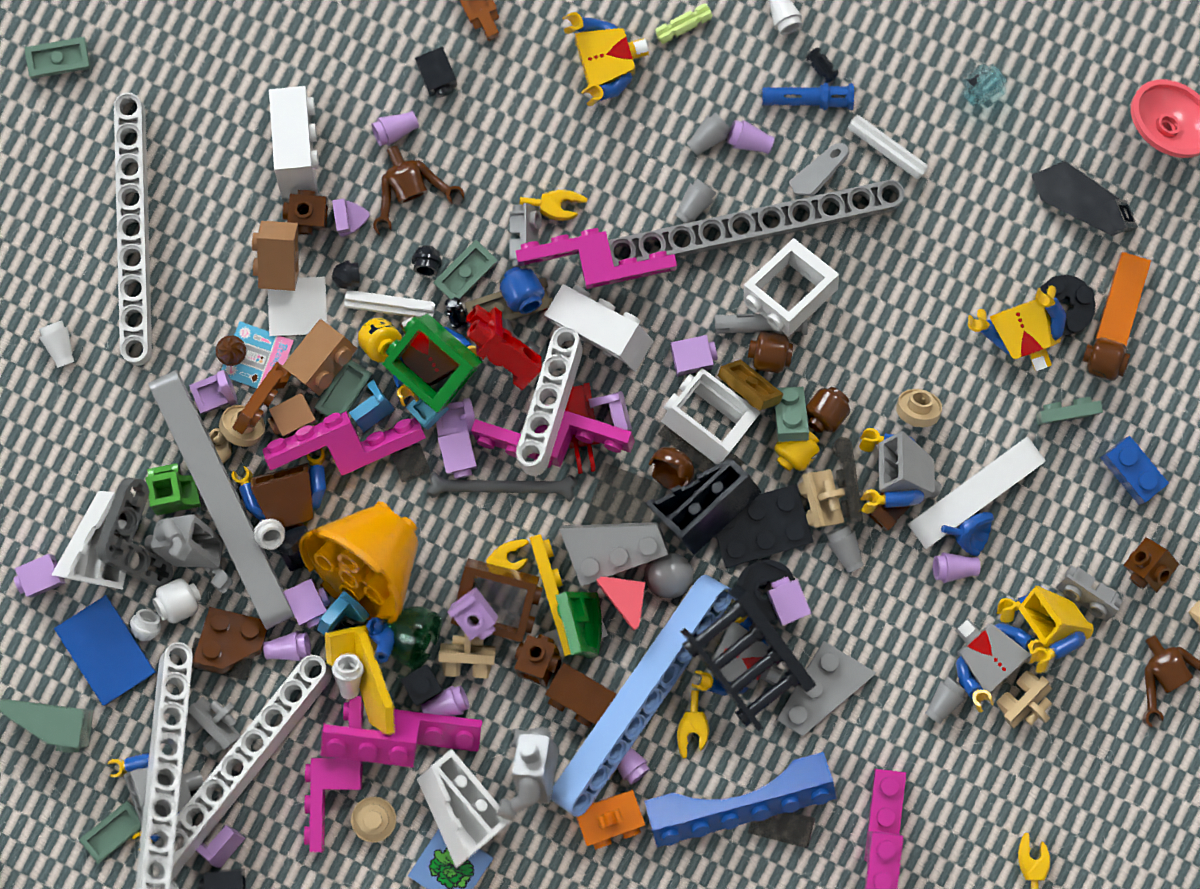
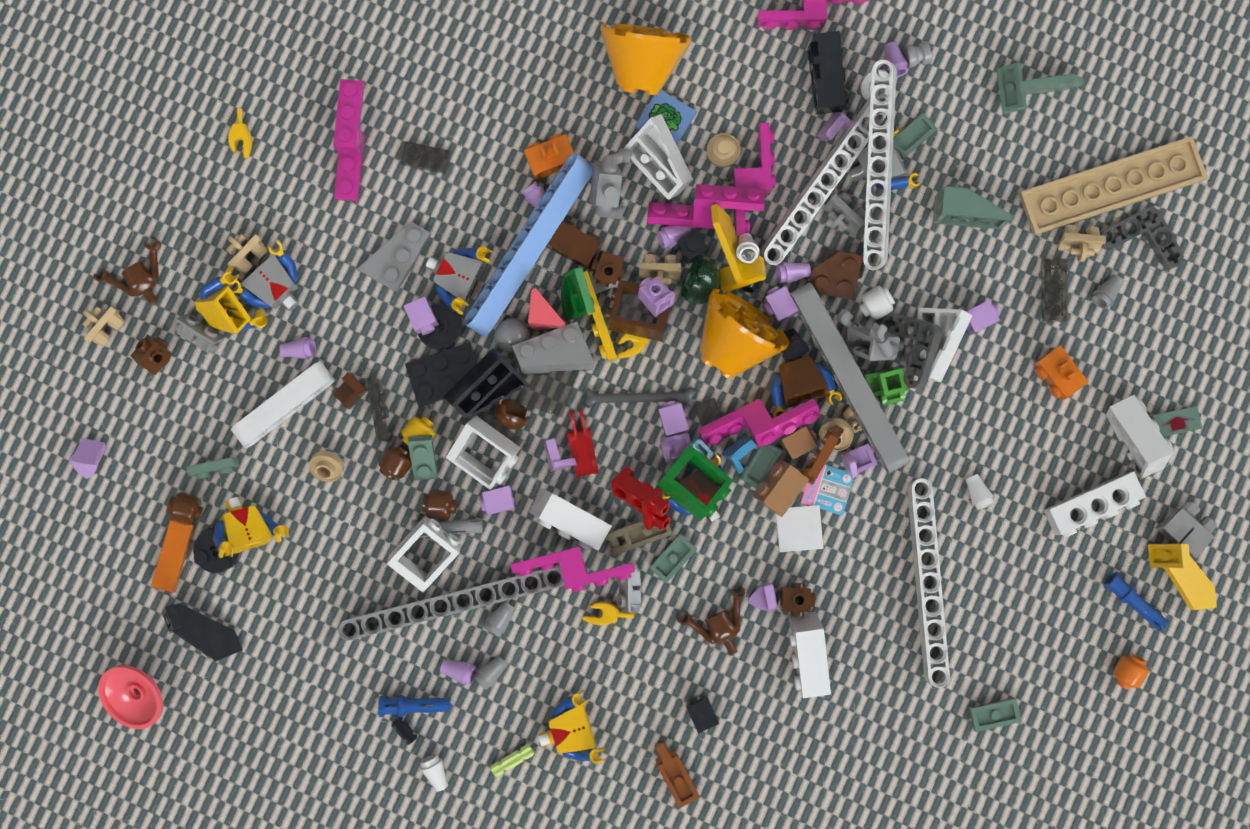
camera: 175 degrees left, 0 degrees up
blue tile [54,595,157,706] -> none
white plate [130,609,161,641] -> none
reddish brown plate [216,335,247,366] -> none
medium nougat brick [252,221,299,291] -> none
white plate [254,519,285,549] -> none
dark azure tile [317,591,370,635] -> none
black plate [332,260,361,291] -> none
white axle [344,290,435,318] -> none
yellow head [358,318,402,363] -> none
blue arm [367,617,395,663] -> none
lavender cone [371,111,419,146] -> none
black plate [412,245,442,276] -> none
black piece [444,297,467,329] -> none
dark pink bracket [471,404,635,468] -> none
blue head [500,267,545,314] -> none
white beam [516,326,583,476] -> none
arch [644,752,836,847] -> none
yellow hand [677,690,709,759] -> none
black fence [680,585,817,731] -> none
pearl gold plate [717,359,784,411] -> none
light grey piece [789,143,849,196] -> none
tan hips [798,469,845,528] -> none
light grey cone [827,525,864,573] -> none
white axle [848,115,928,179] -> none
light grey torso [859,428,942,514] -> none
light grey cone [925,676,966,724] -> none
blue piece [941,512,994,557] -> none
clear light blue head [961,63,1008,109] -> none
blue brick [1100,436,1169,505] -> none

